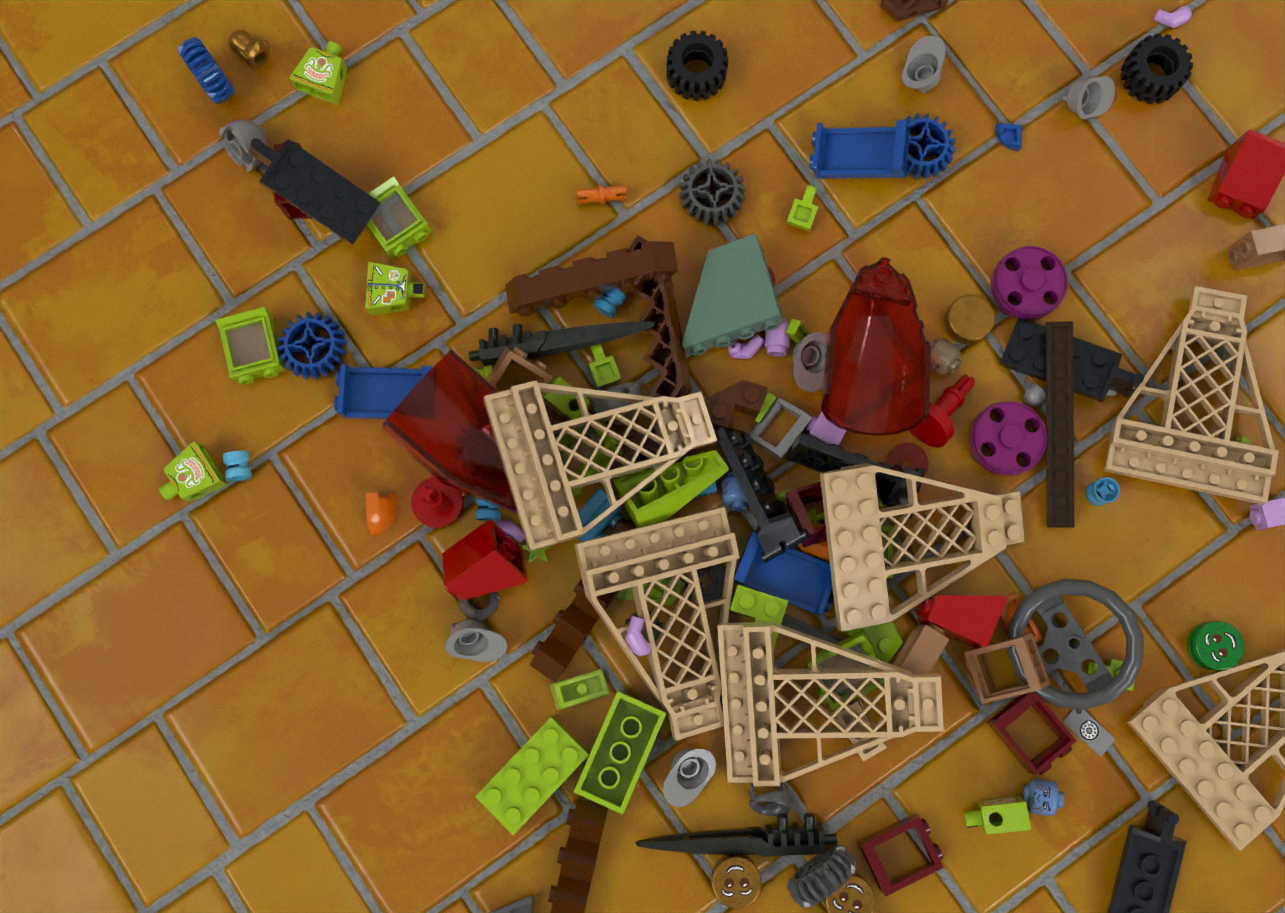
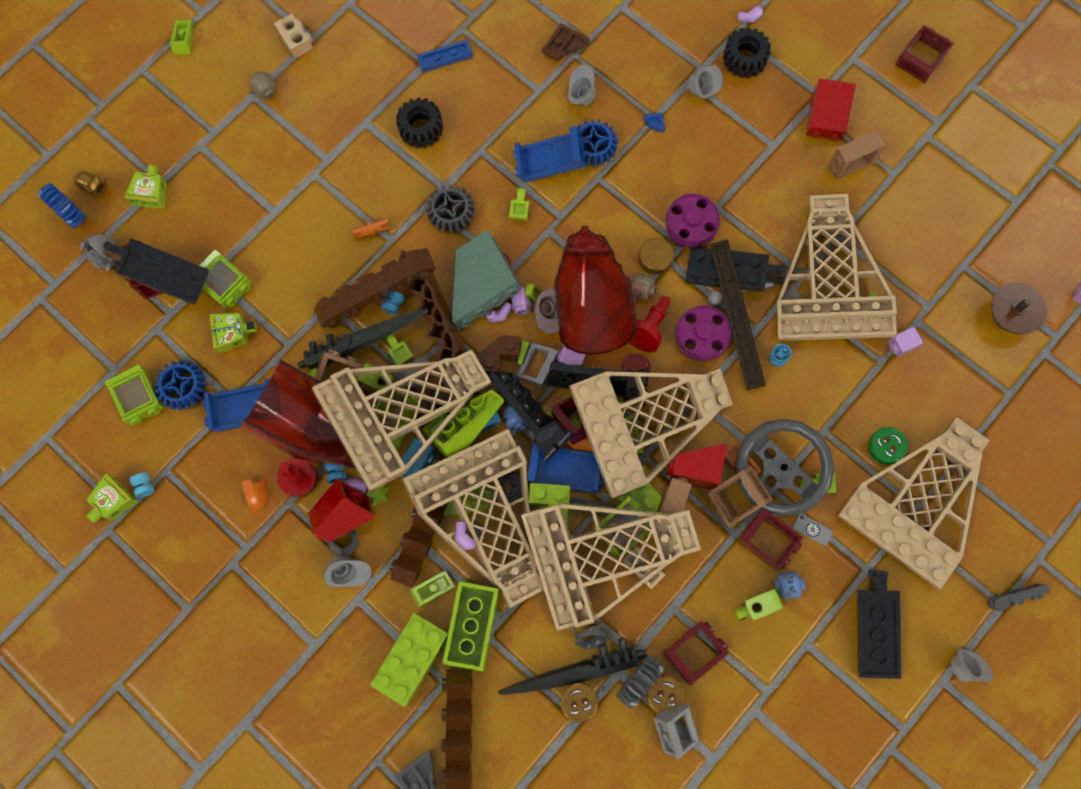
camera: 10 degrees left, 5 degrees down
light grey piece [663,748,716,807] -> none

